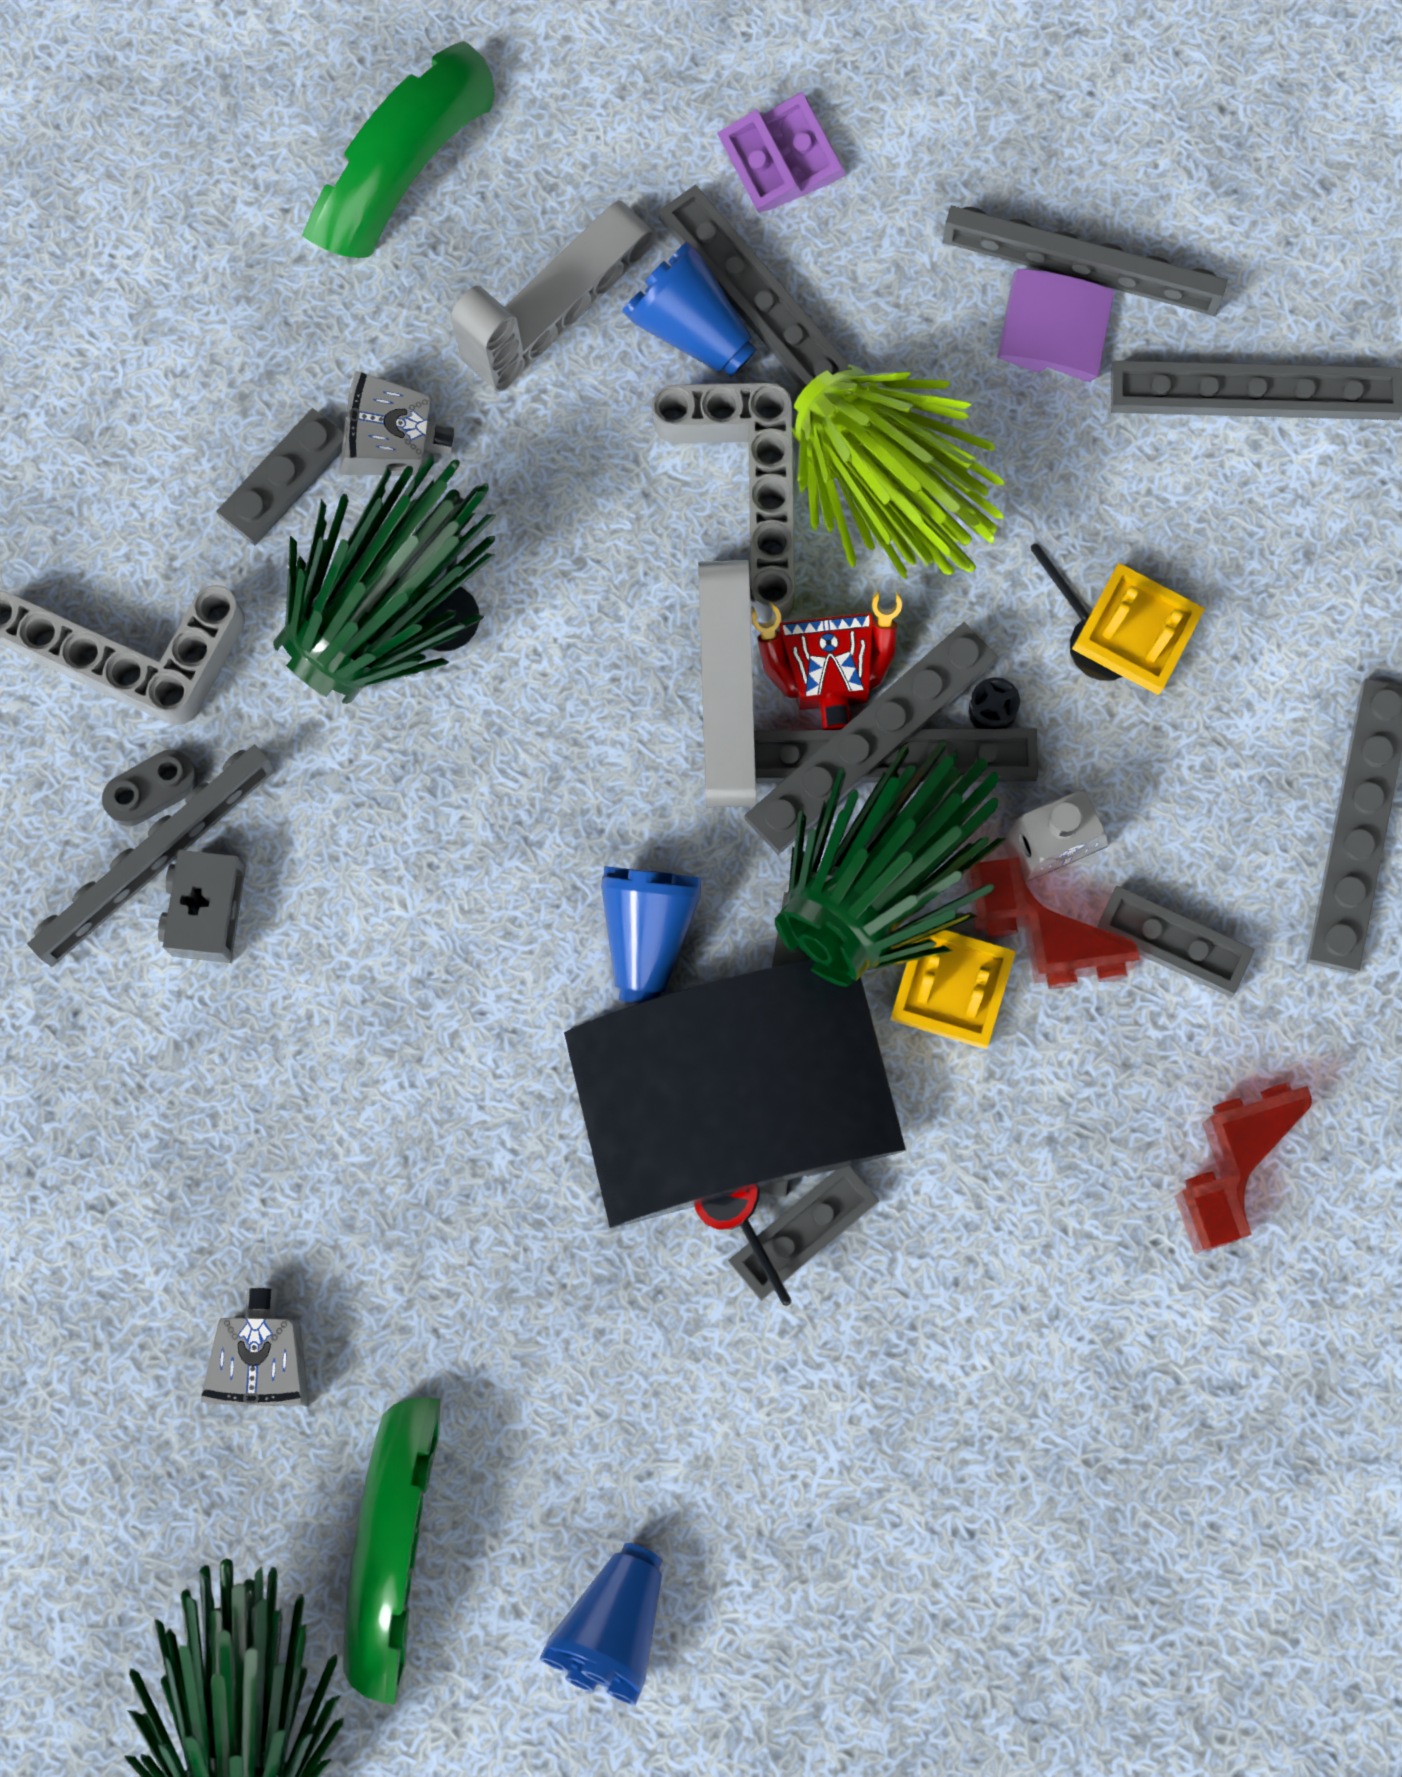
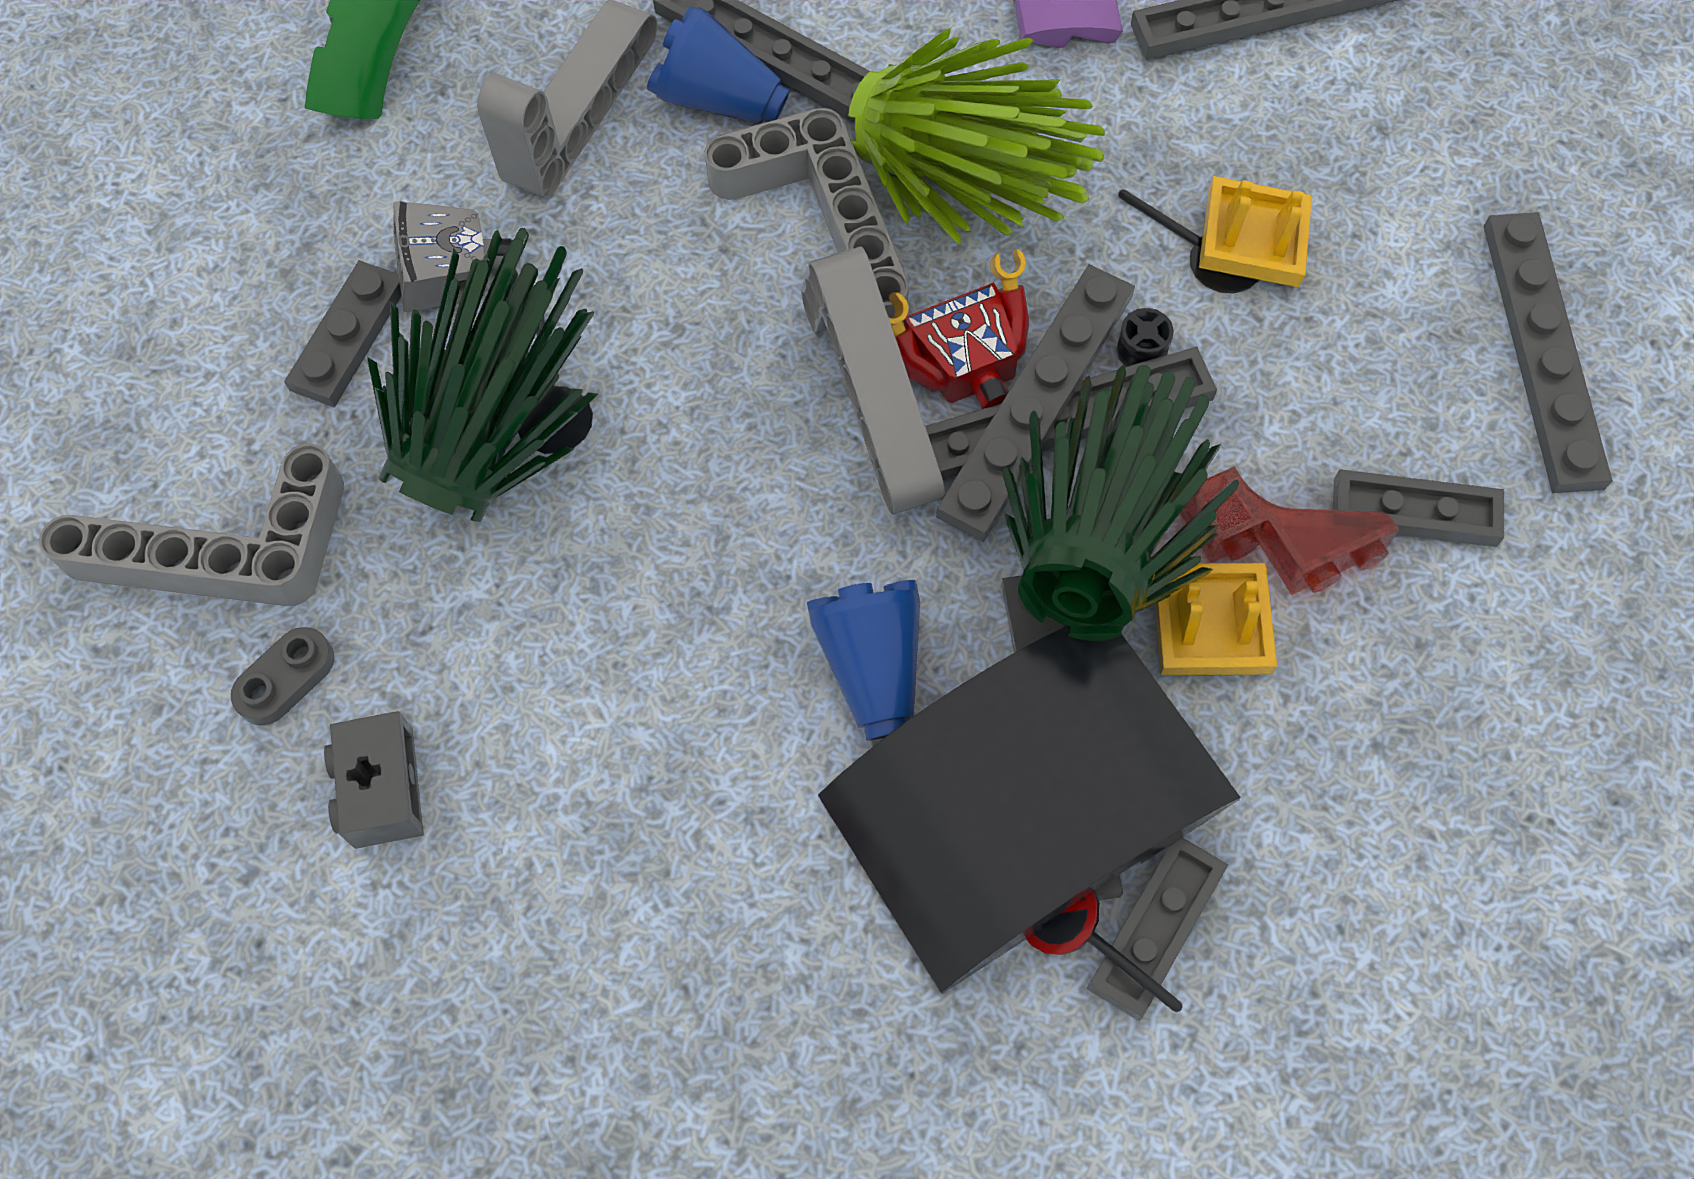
camera: 20 degrees left, 10 degrees down
dark grey plate [27,744,276,968] -> none
light grey torso [1003,789,1108,884] -> none
clear red arch [1174,1082,1312,1255] -> none

